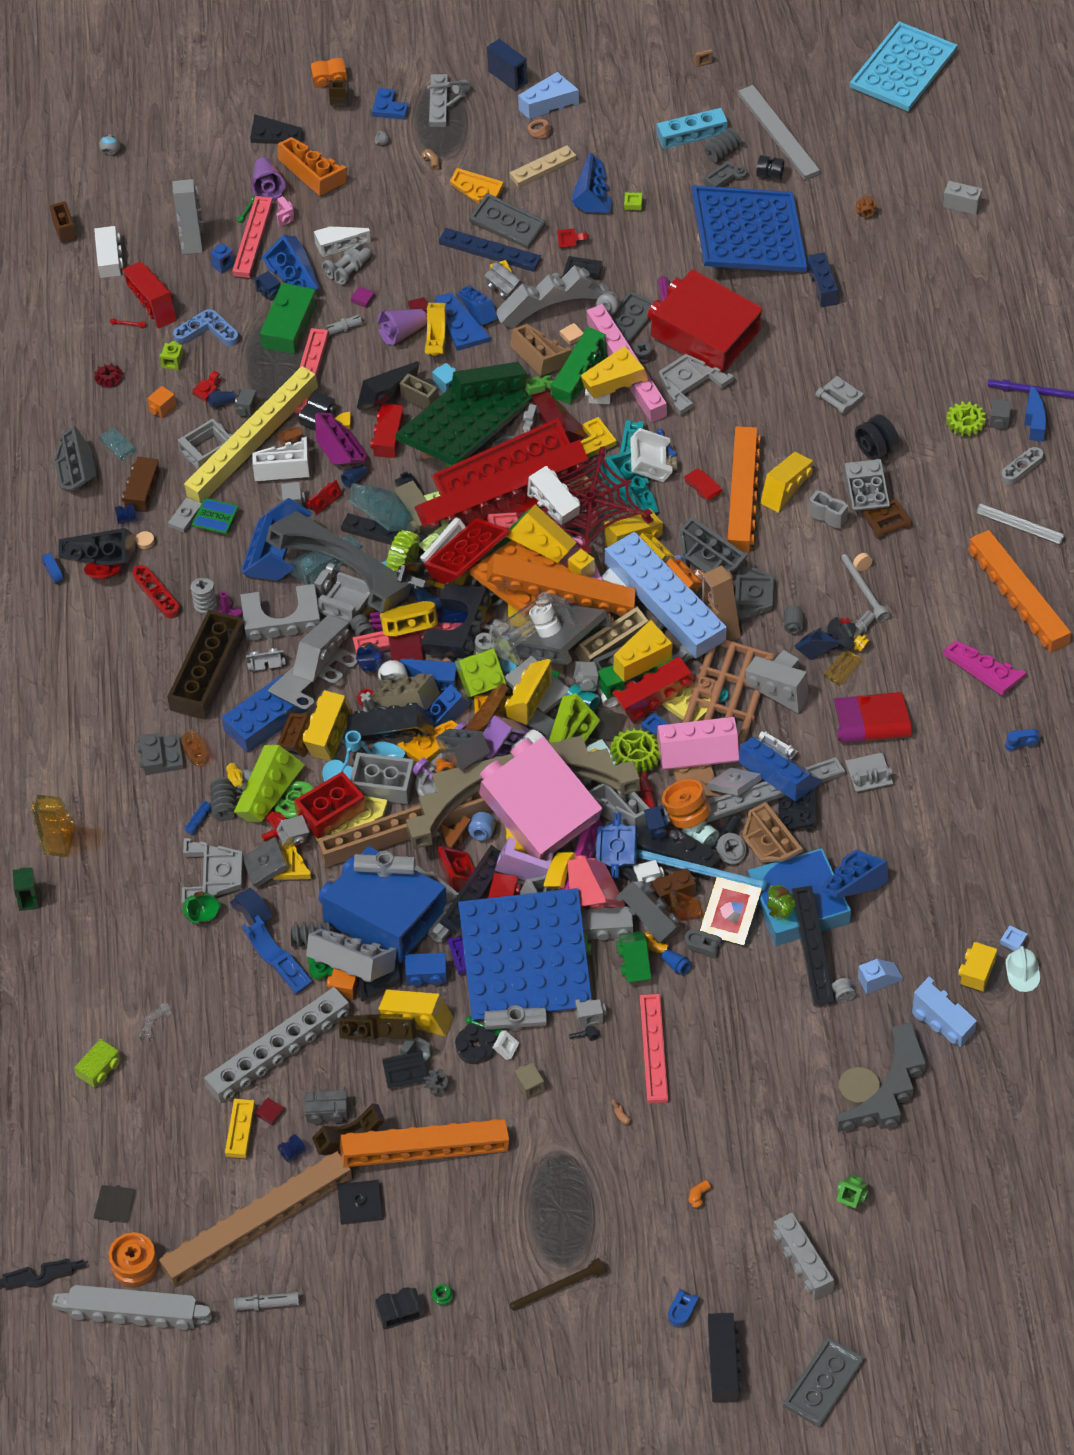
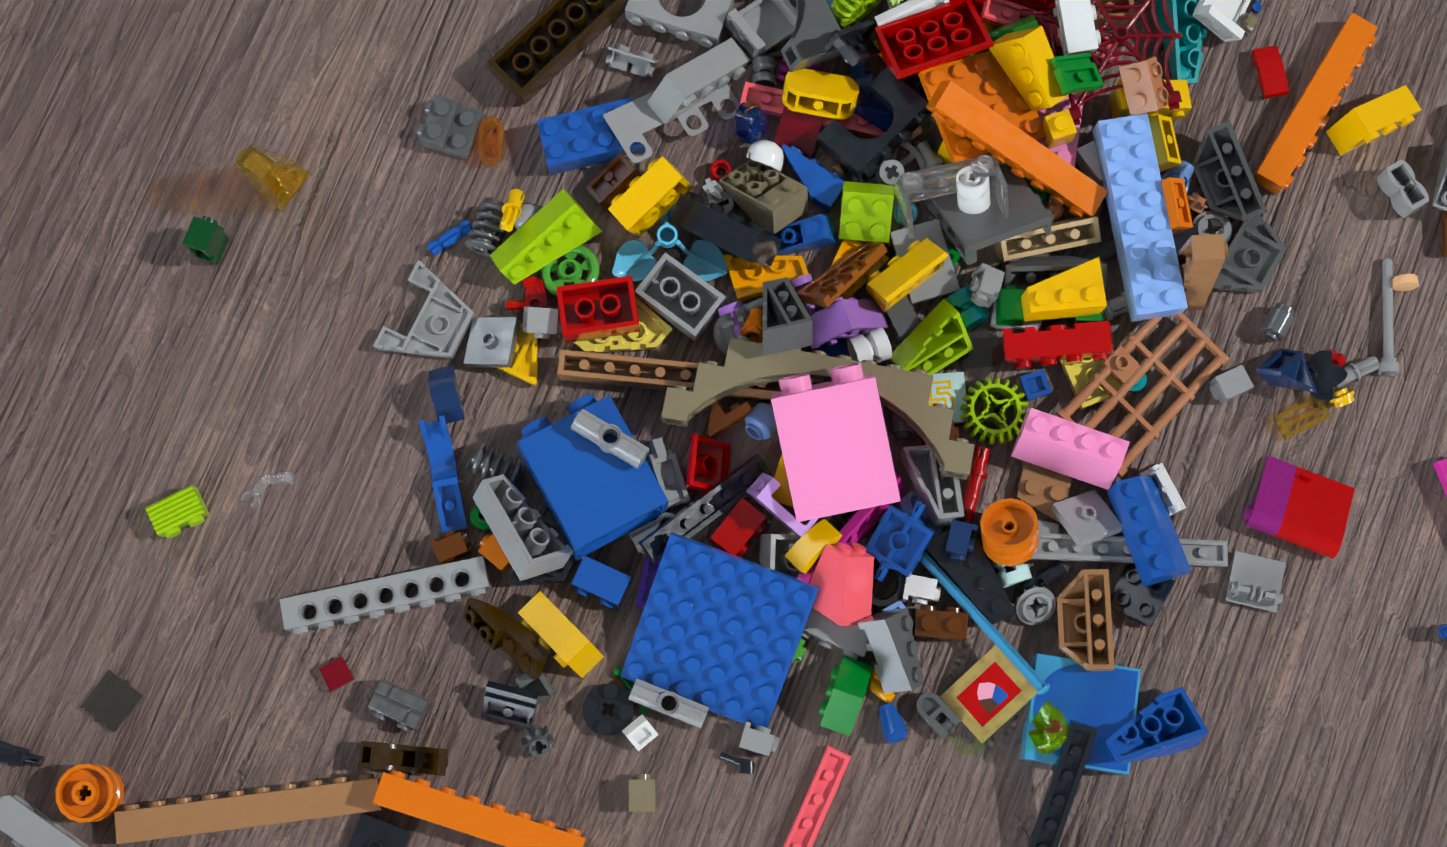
camera: 25 degrees right, 25 degrees up
green hair [182,891,221,925] -> none
yellow plate [225,1099,255,1158] -> none
clear blue wheel [277,1134,306,1163] -> none
clear orange slope [669,889,703,922] -> none
light grey wedge [745,656,809,714] -> none
none -> reddish brown brick [429,531,472,565]
none -> green plate [1049,53,1104,94]
none -> nougat bracket [1119,57,1168,116]

